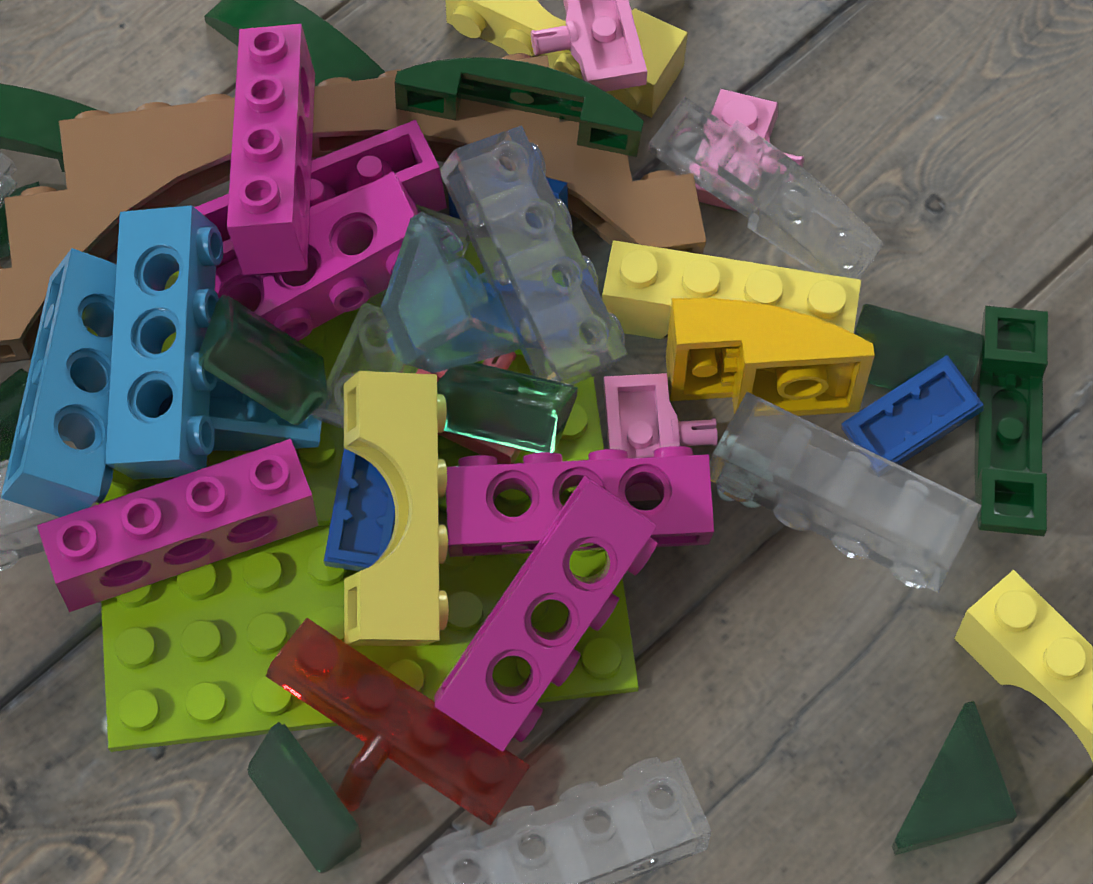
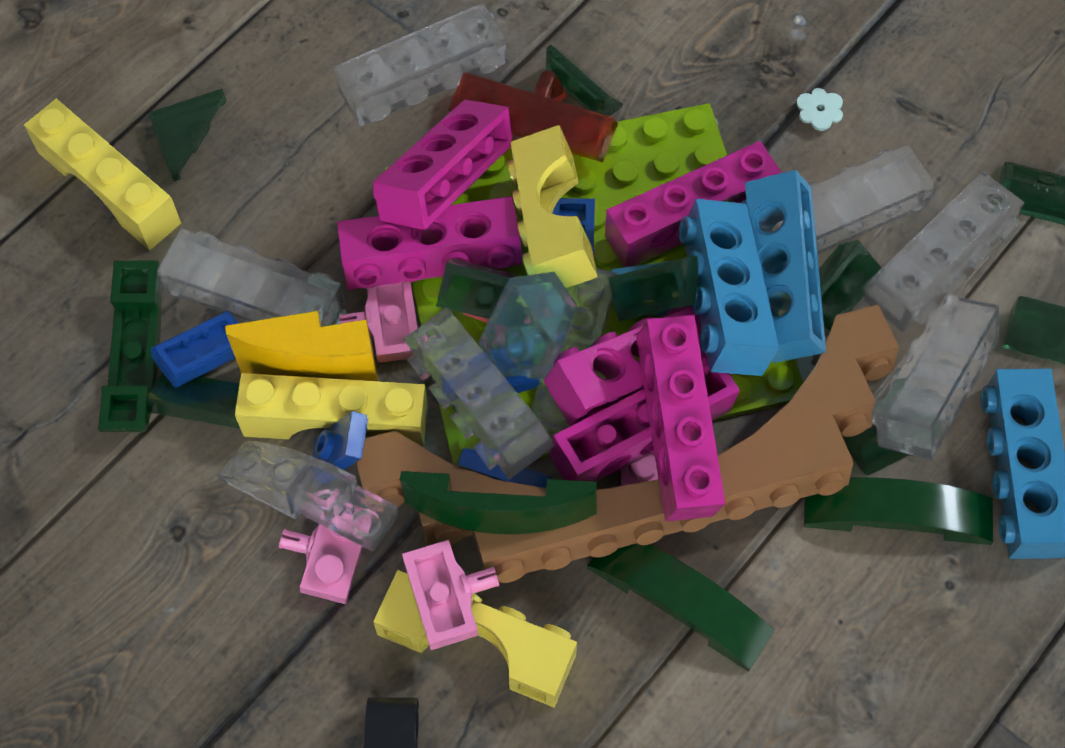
camera: 175 degrees right, 0 degrees up
none -> blue plate [308,411,368,484]

